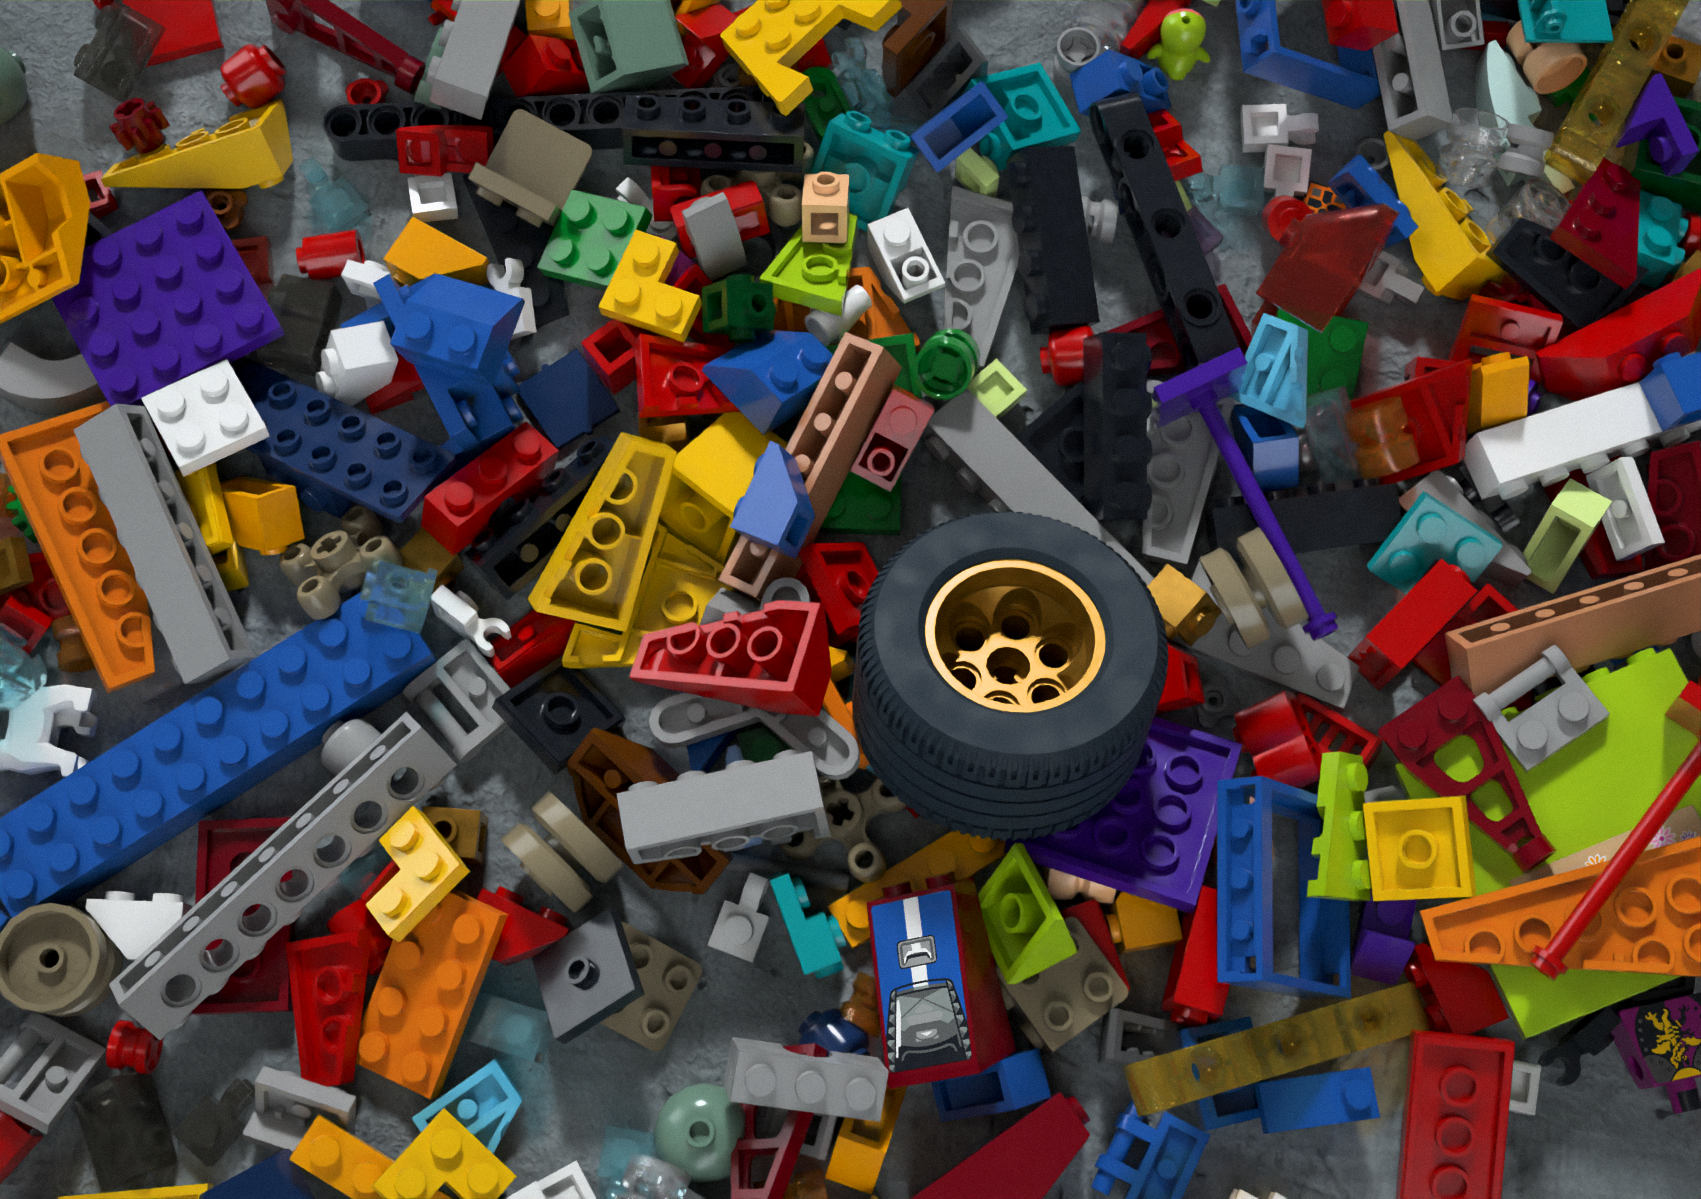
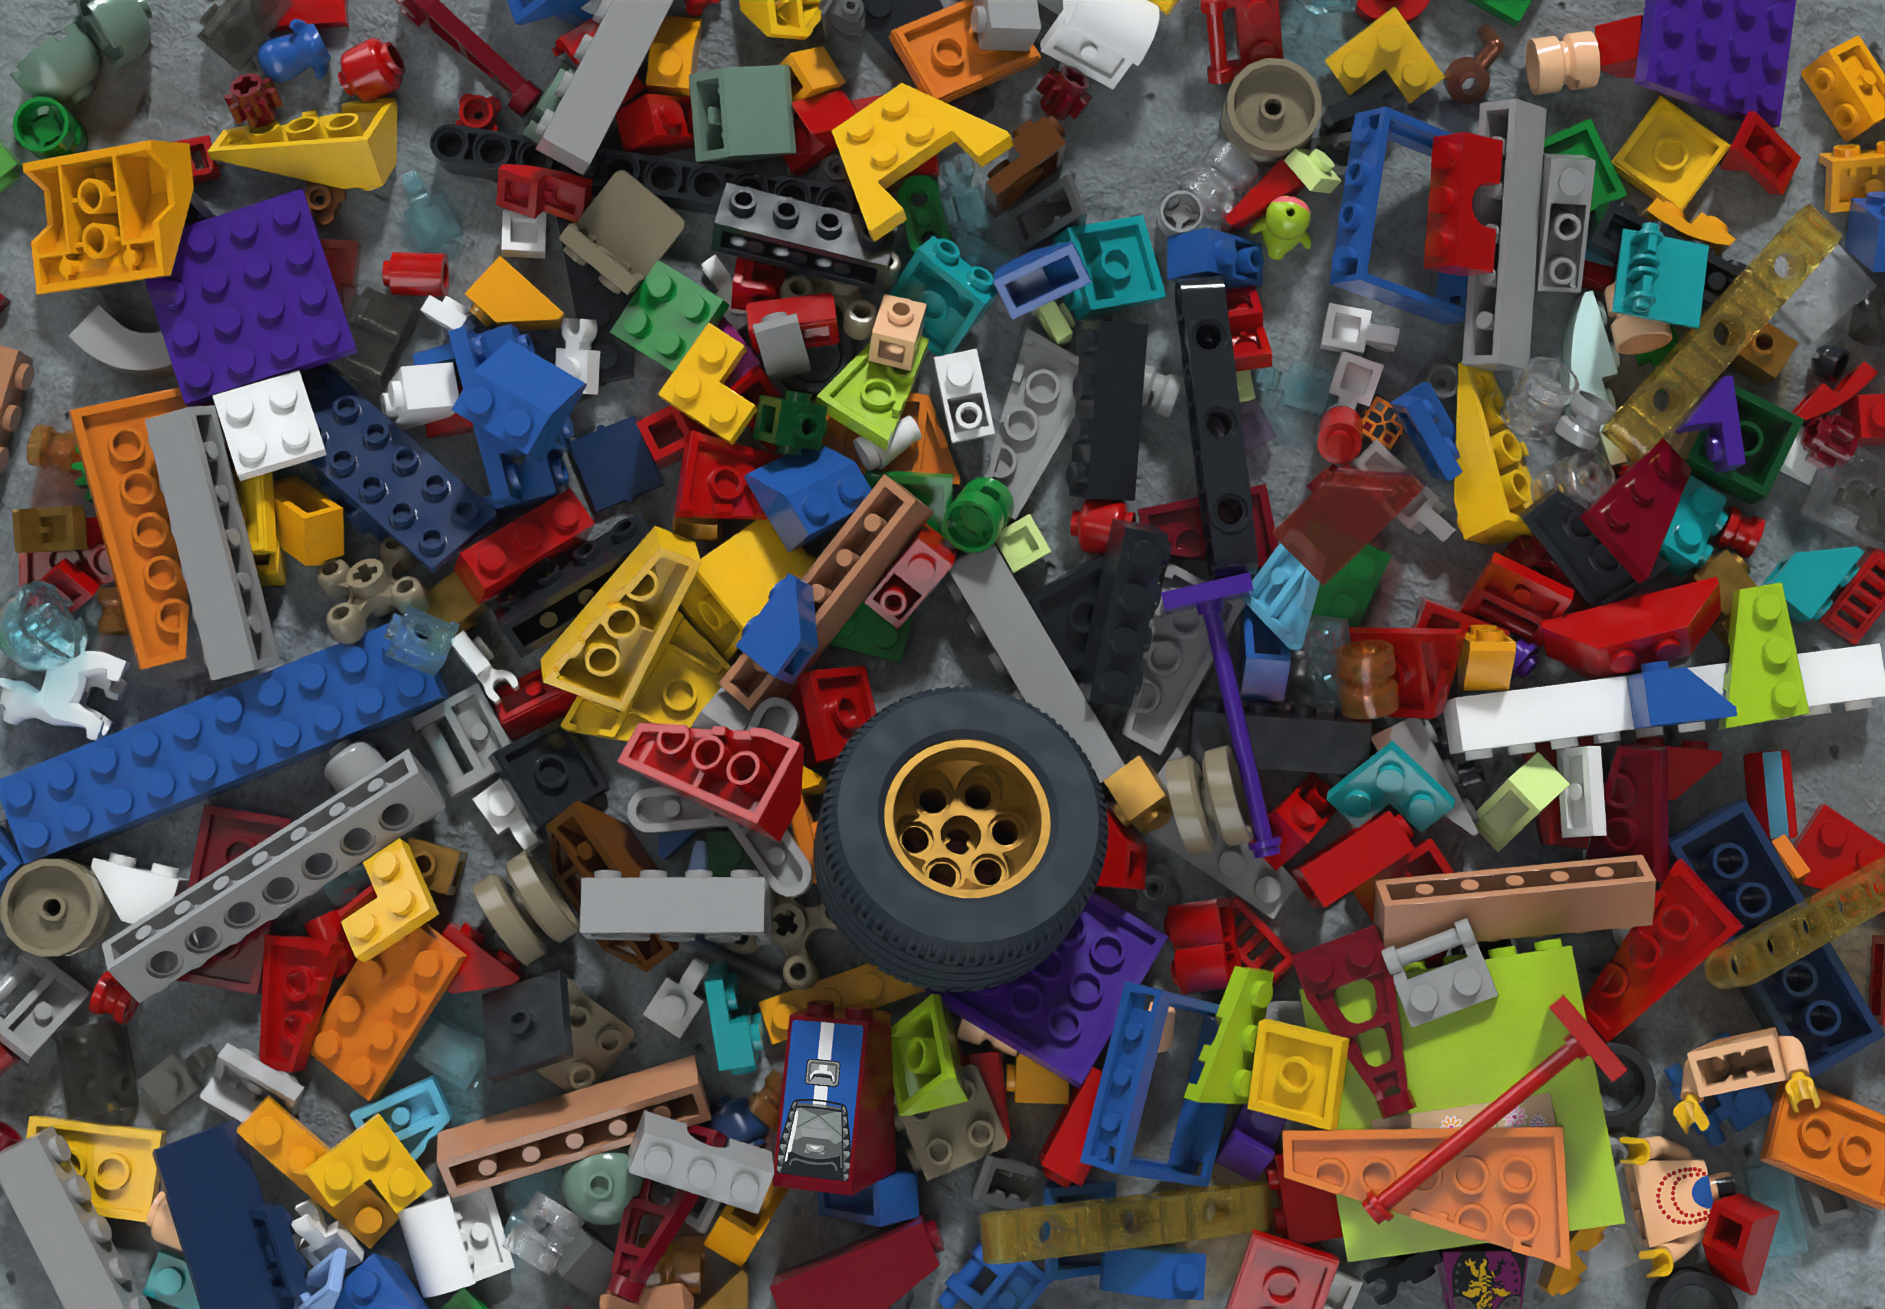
camera: 10 degrees right, 10 degrees up
none -> blue animal [257,19,331,84]
none -> nougat brick [436,1055,711,1199]
none -> white plate [472,778,544,852]
none -> red slope [1248,772,1337,871]

